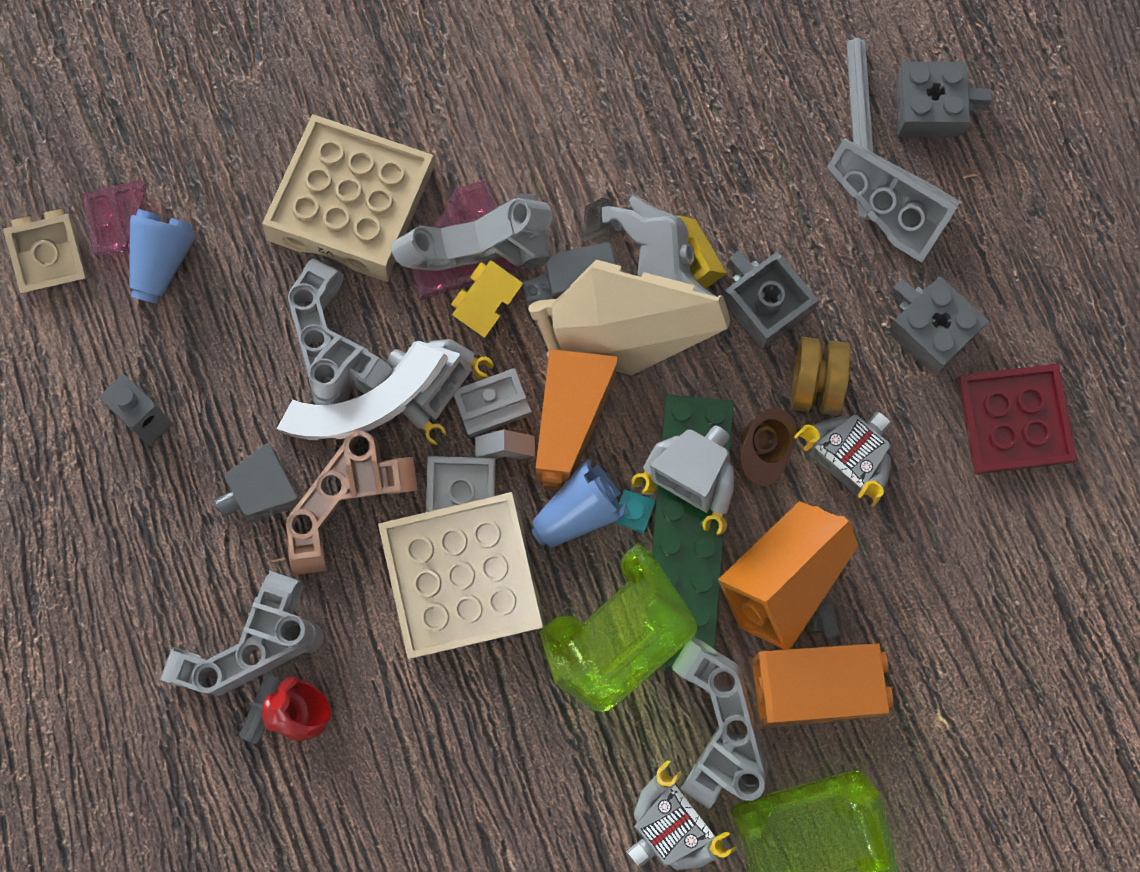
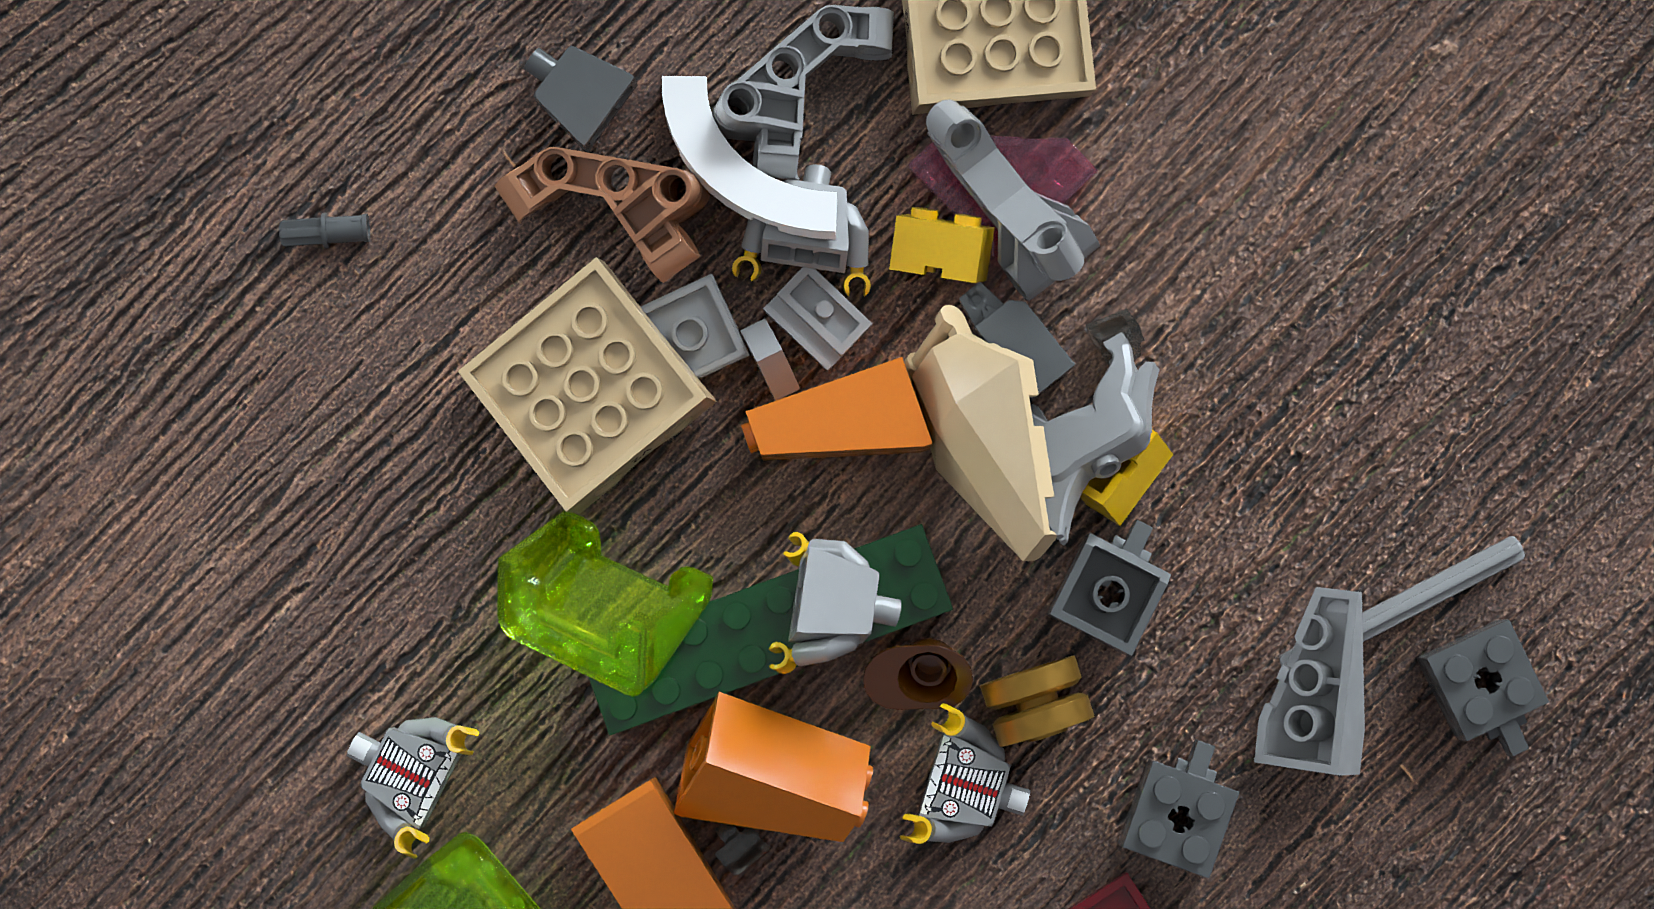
camera: 65 degrees right, 10 degrees up
light grey connector [160,571,324,696] -> none
red hair [262,676,332,742] -> none
medium blue cone [532,459,628,548] -> none
teal plate [613,489,656,534] -> none
light grey connector [672,637,768,809] -> none

